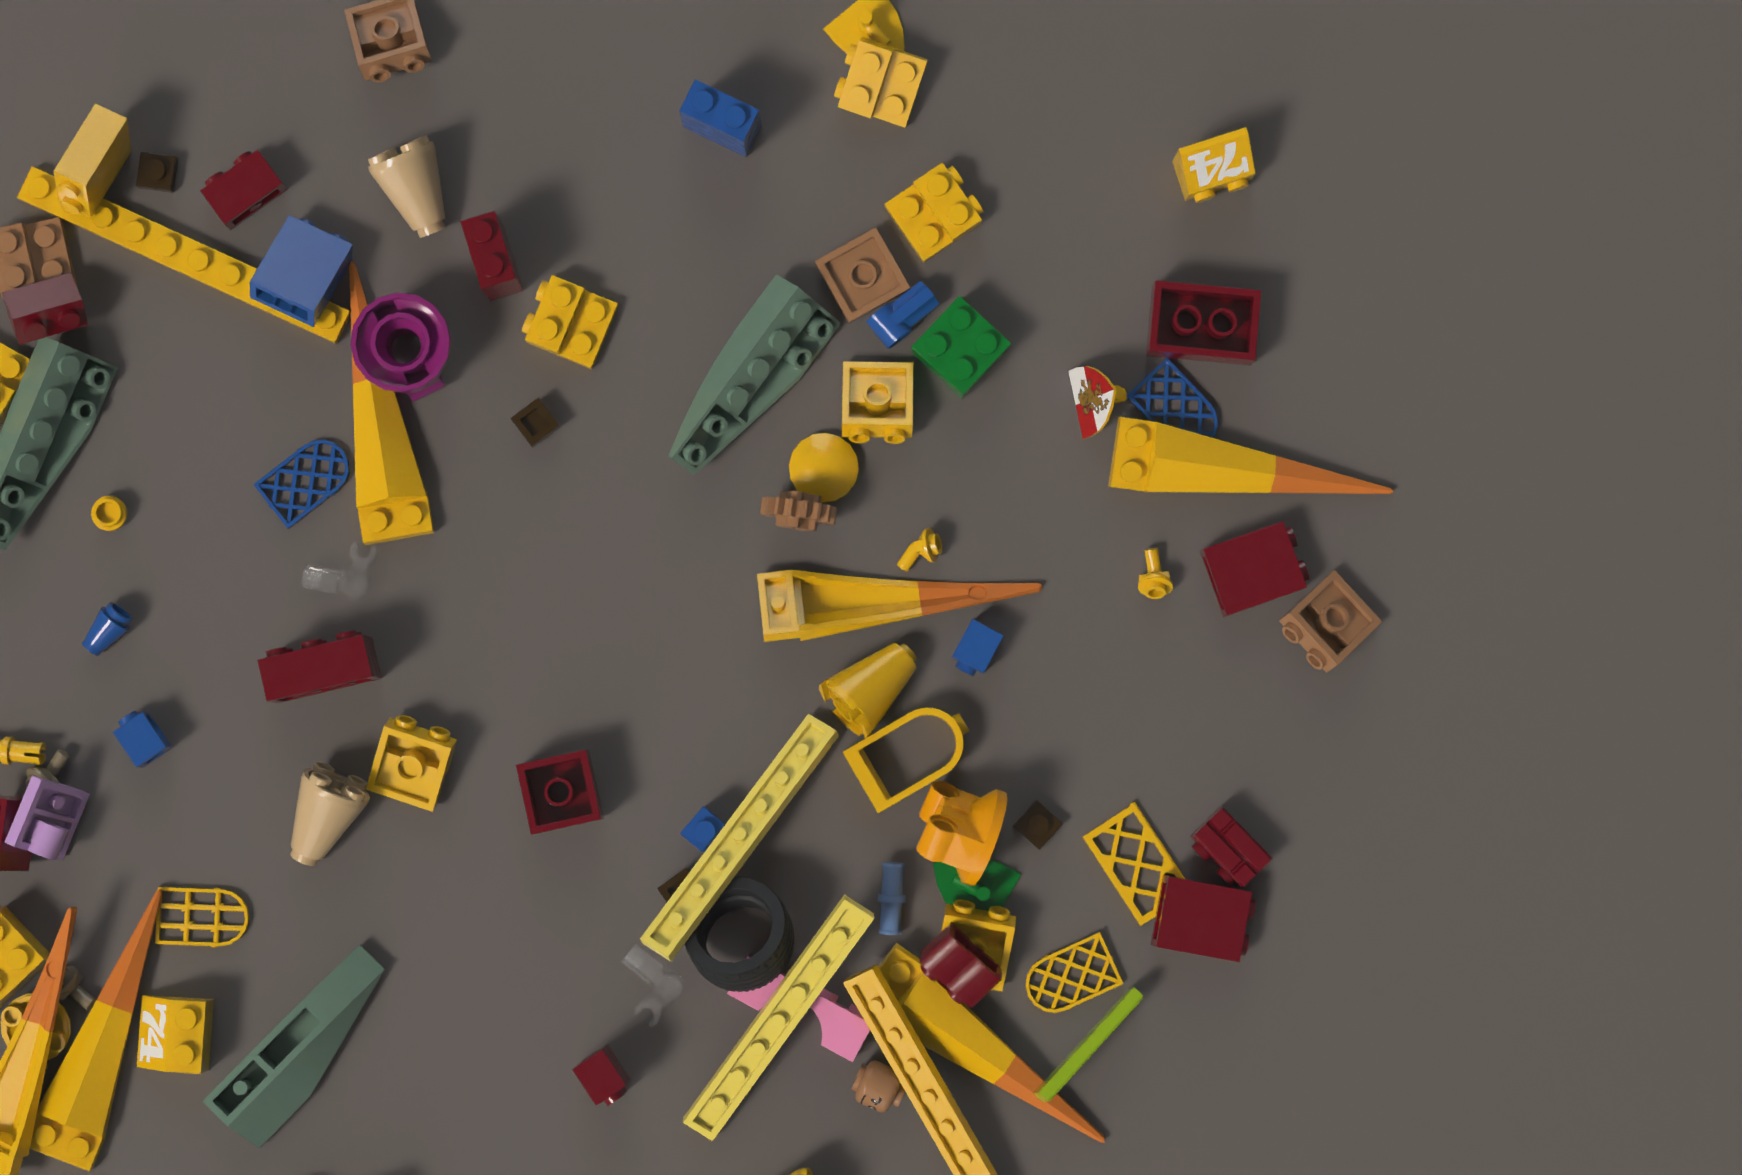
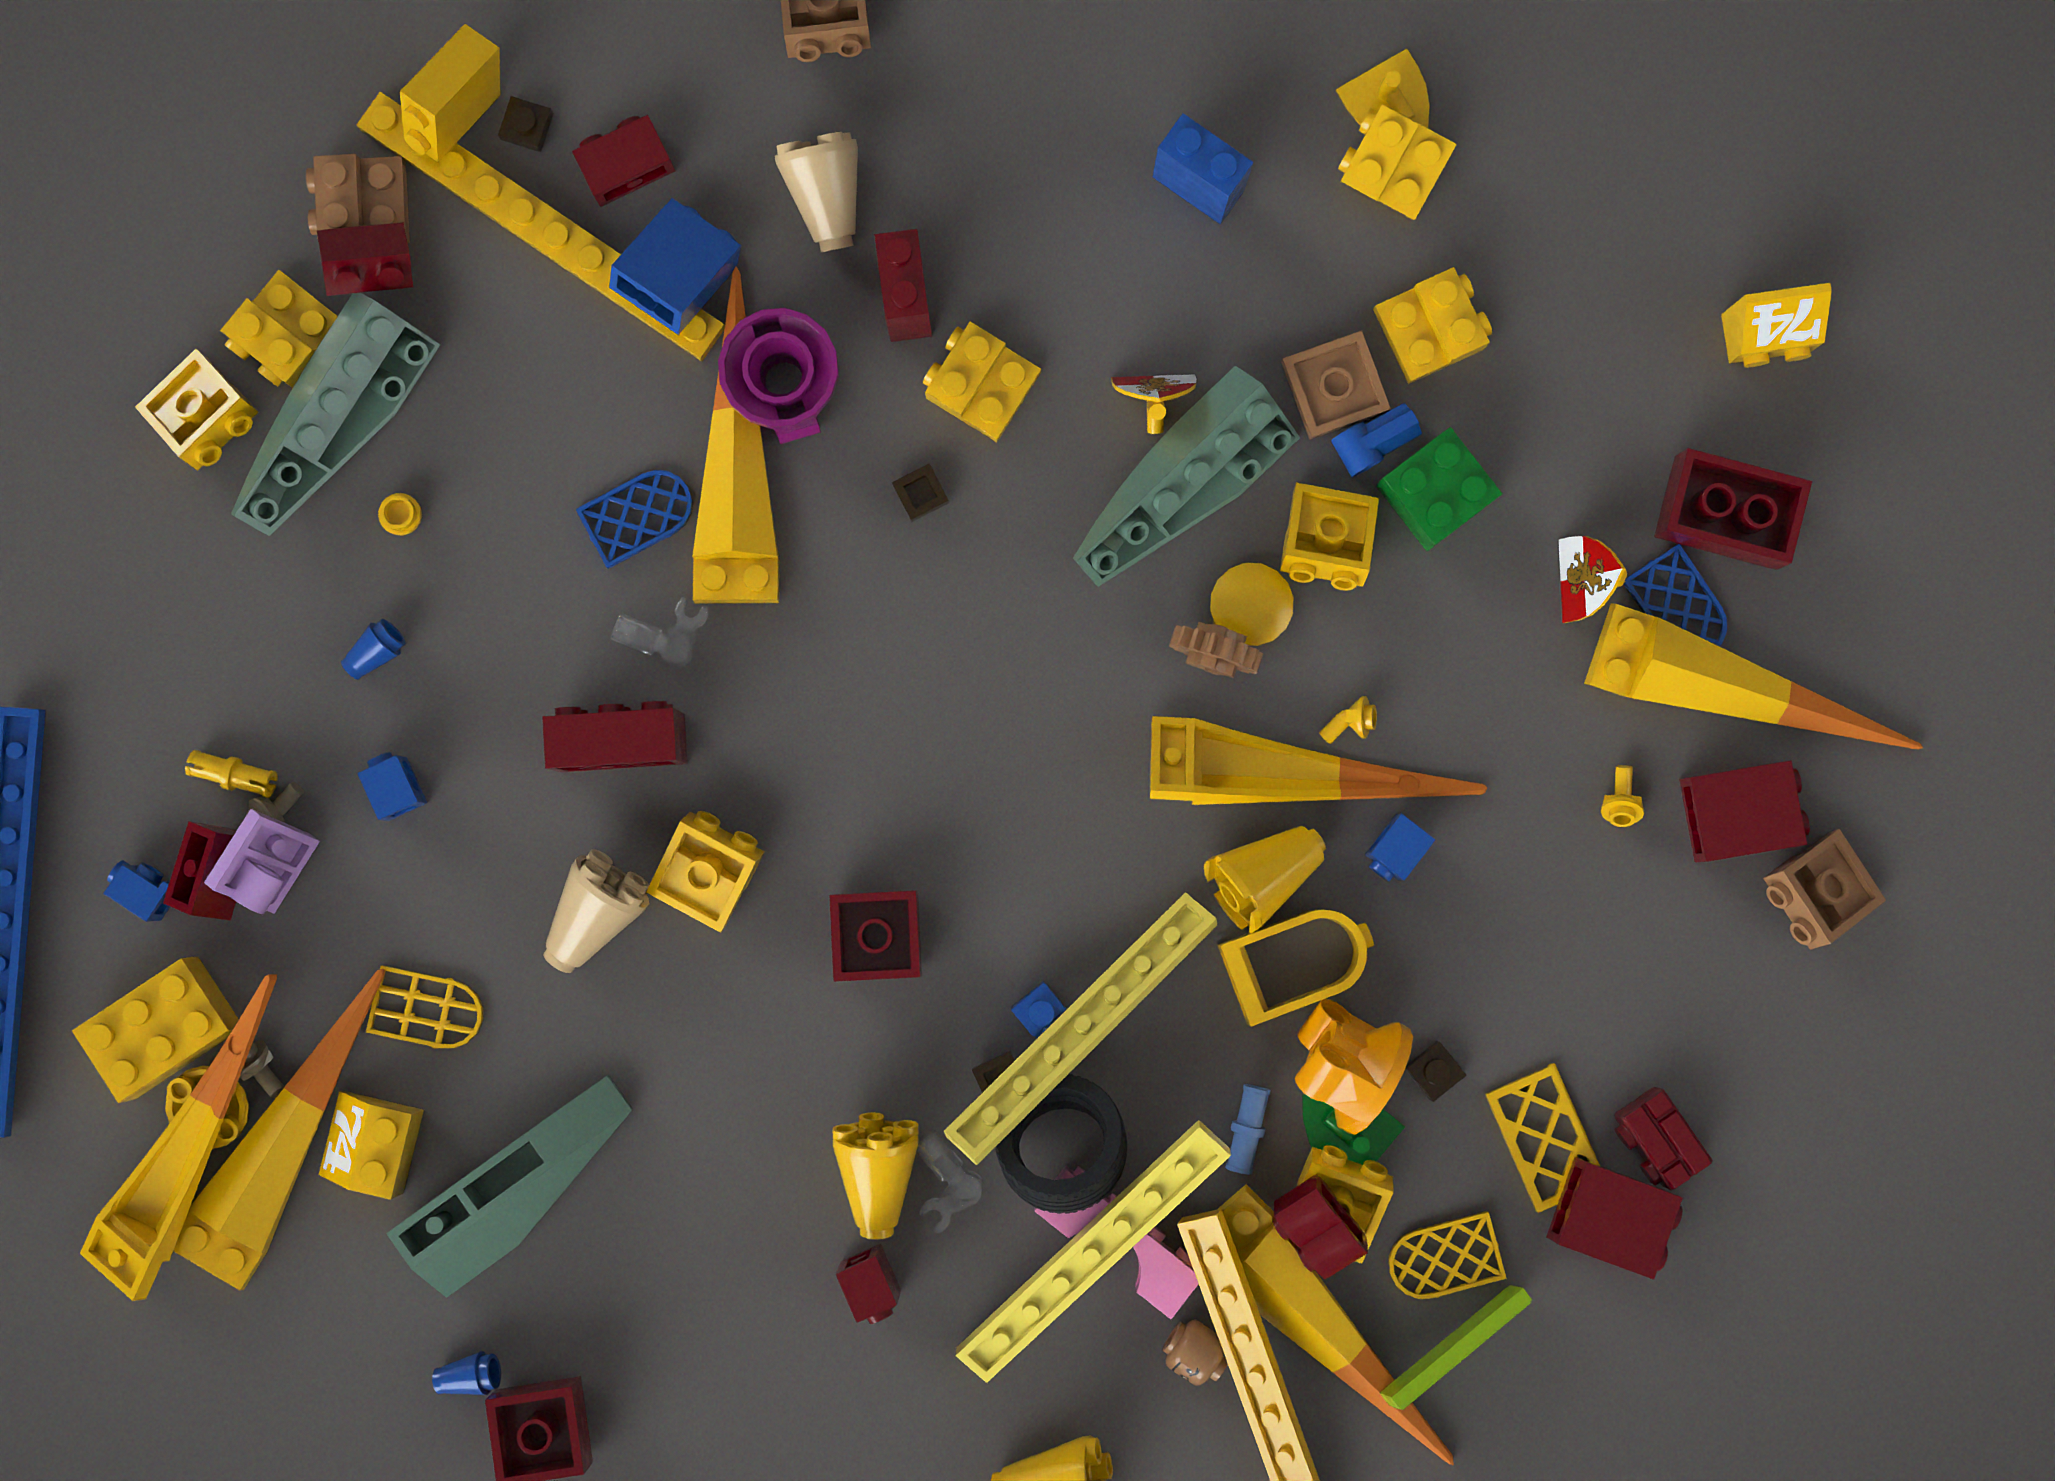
camera: 10 degrees right, 0 degrees up
none -> yellow cone [833,1112,919,1239]
none -> shield [1111,374,1197,434]

